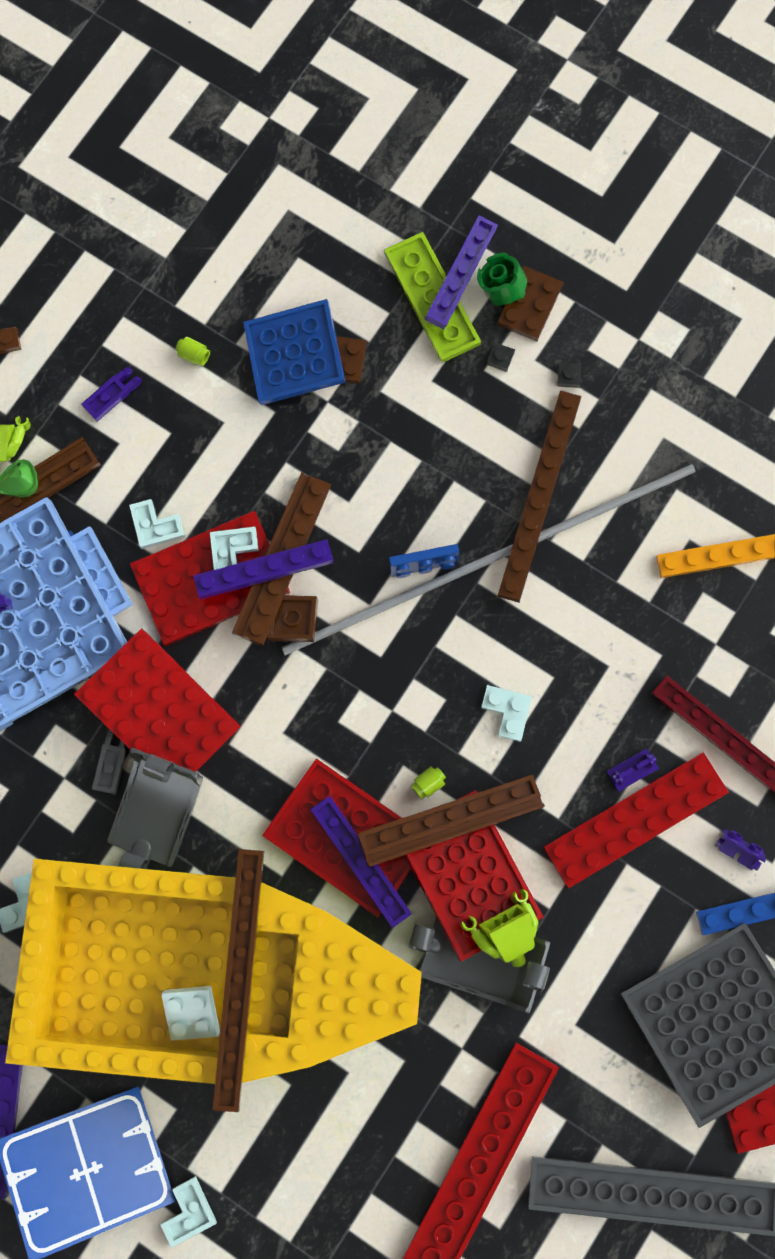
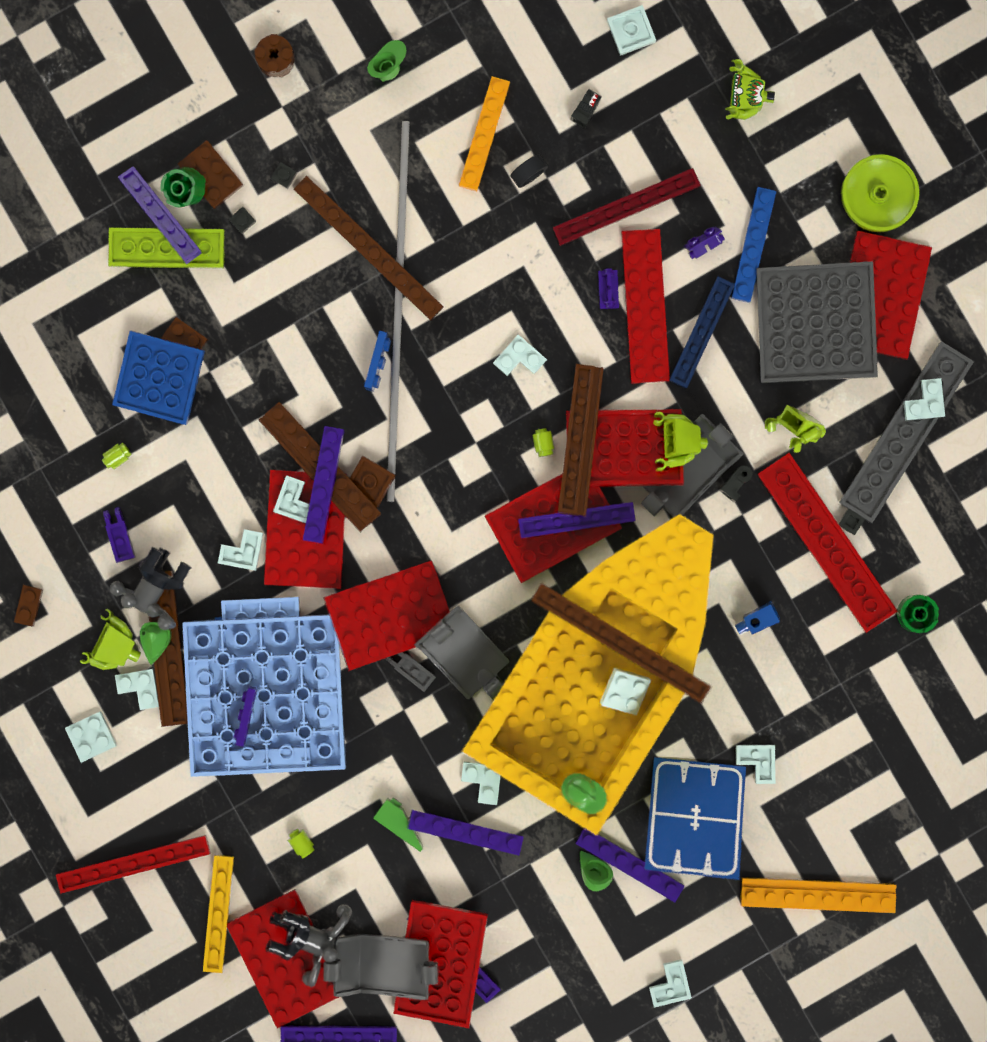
camera: 70 degrees left, 10 degrees up
none -> wheel [110,547,192,630]
none -> reddish brown brick [255,34,295,78]
none -> bright green piece [367,40,407,82]
none -> black tyre [510,154,548,188]
none -> bright green piece [562,773,607,814]
none -> dark blue plate [669,277,735,389]
none -> pearl dark grey leg [719,466,753,502]
none -> blue torso [735,601,780,635]
none -> lime torso [765,405,826,452]
none -> pearl dark grey plate [838,509,865,535]
none -> light aqua plate [903,378,945,421]

